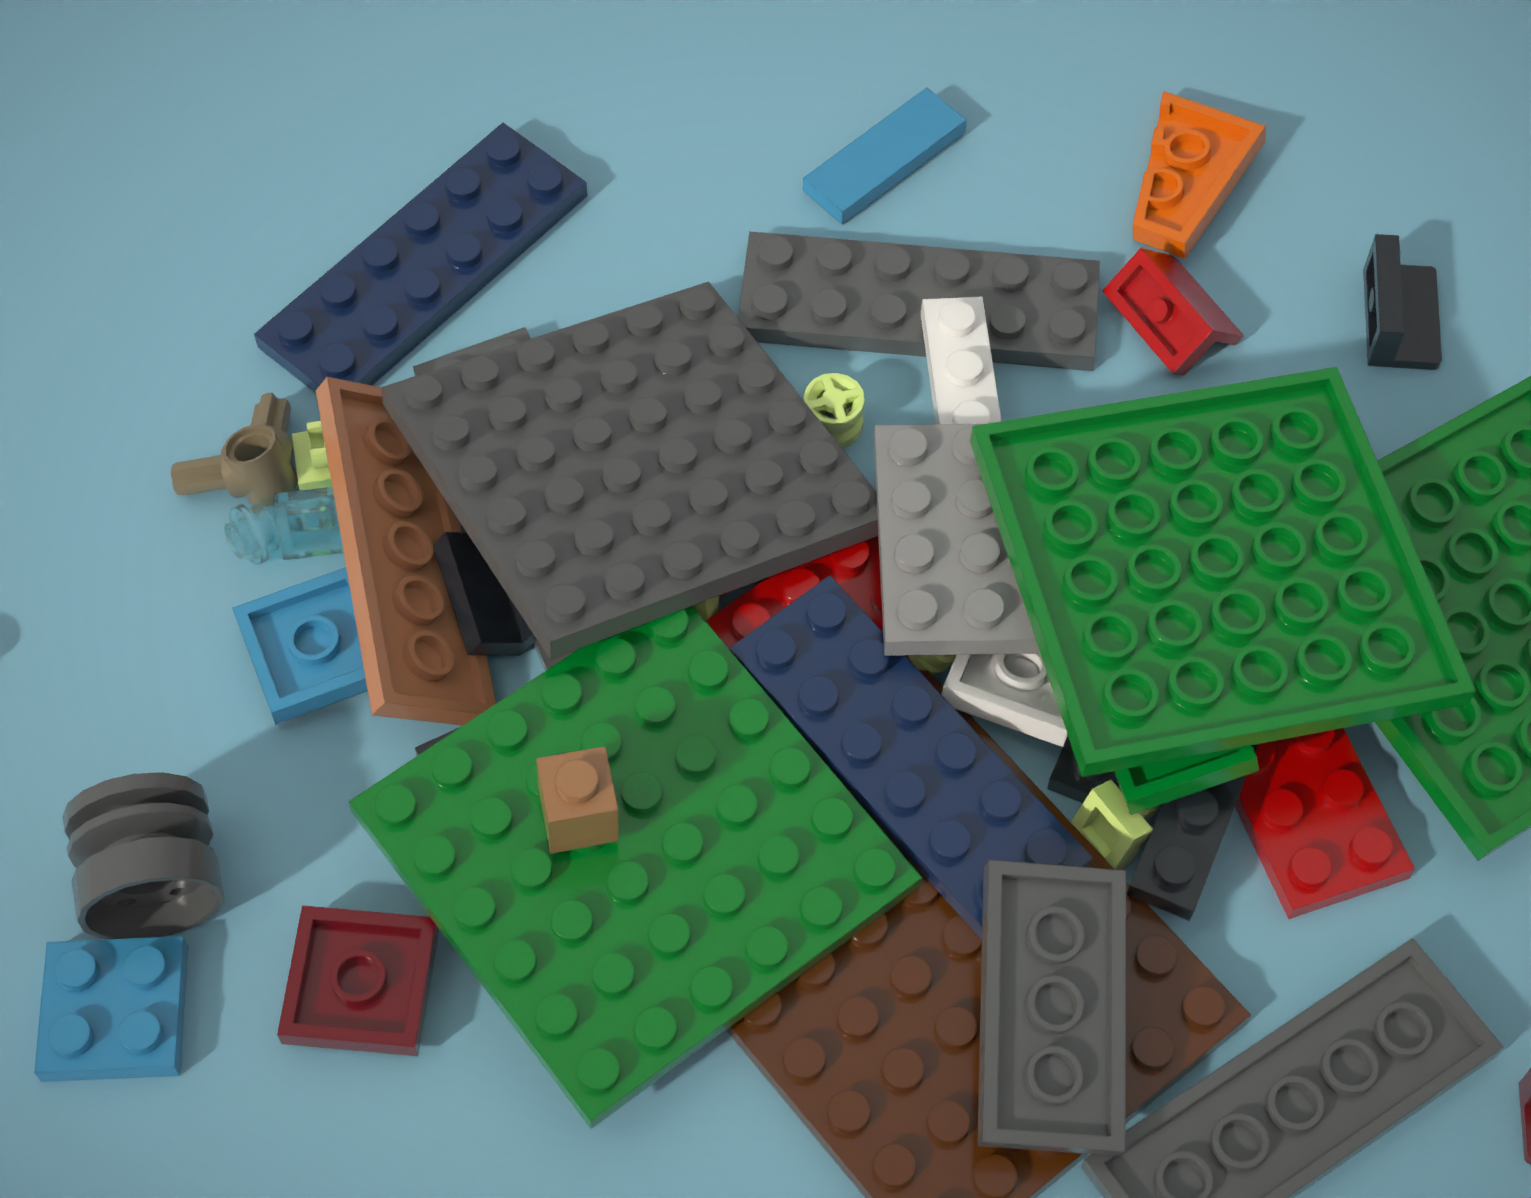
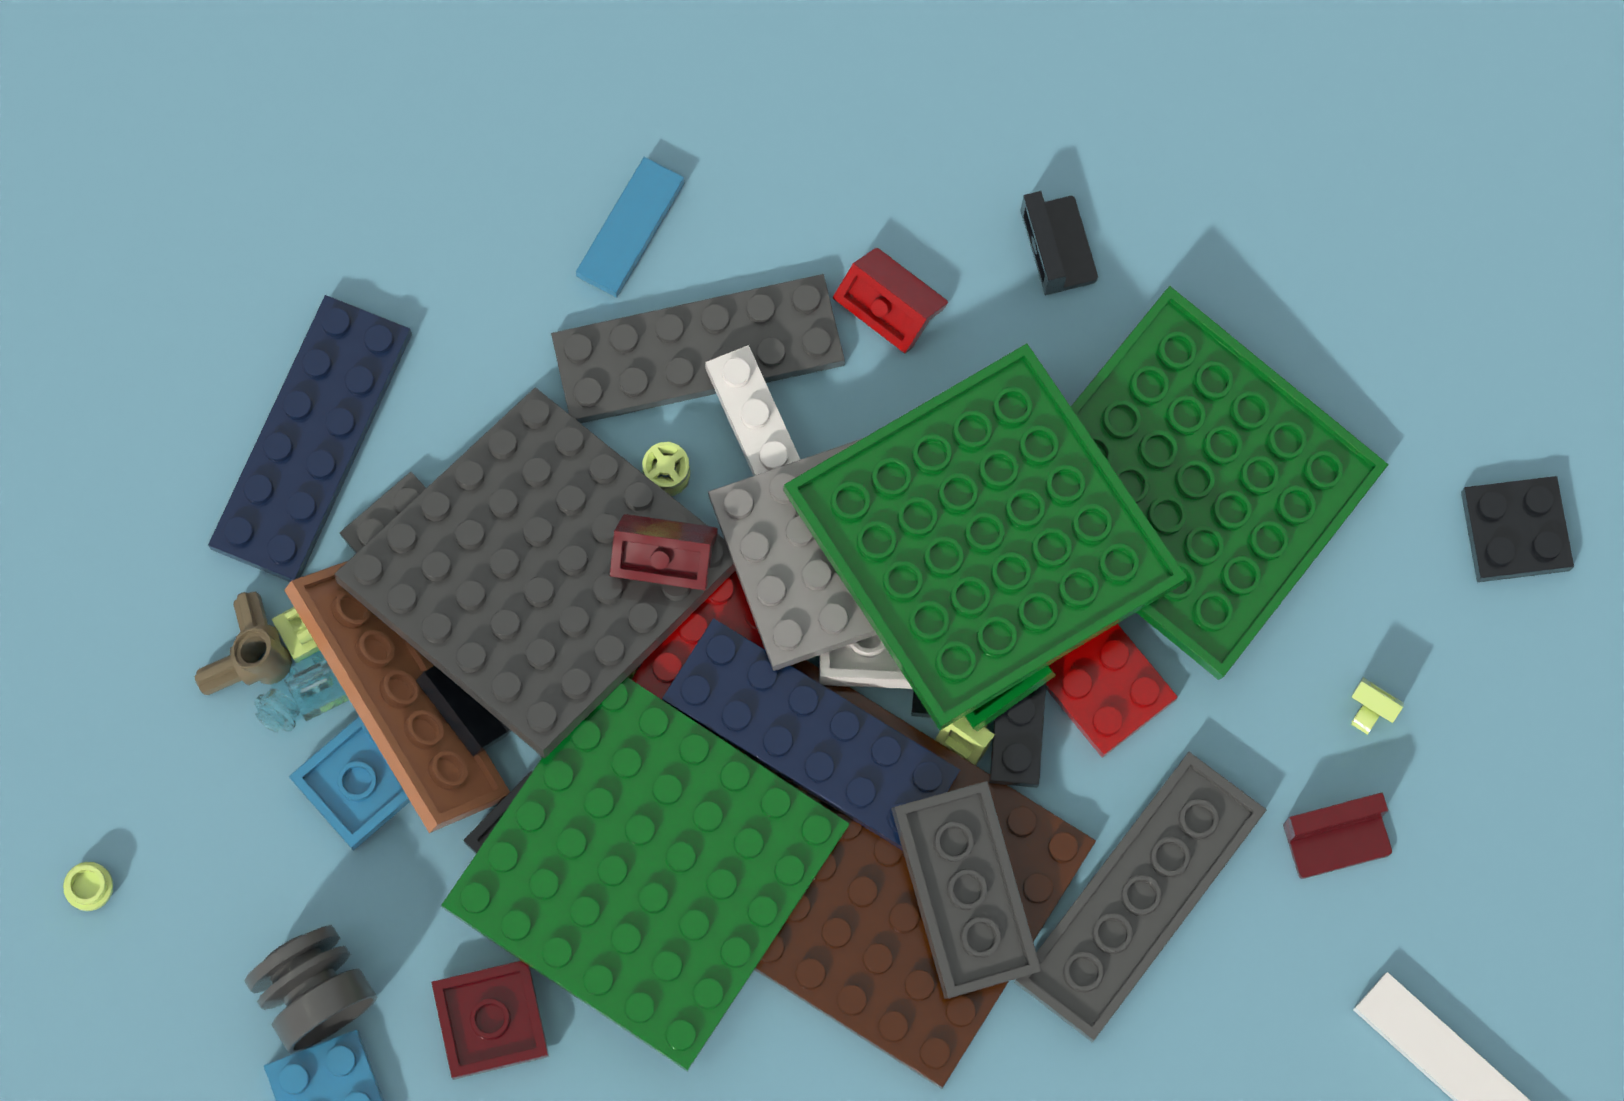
camera: 20 degrees left, 15 degrees up
medium nougat brick [536,746,618,853] -> none
orange wing [1132,91,1266,259] -> none
none -> dark red panel [610,514,718,590]

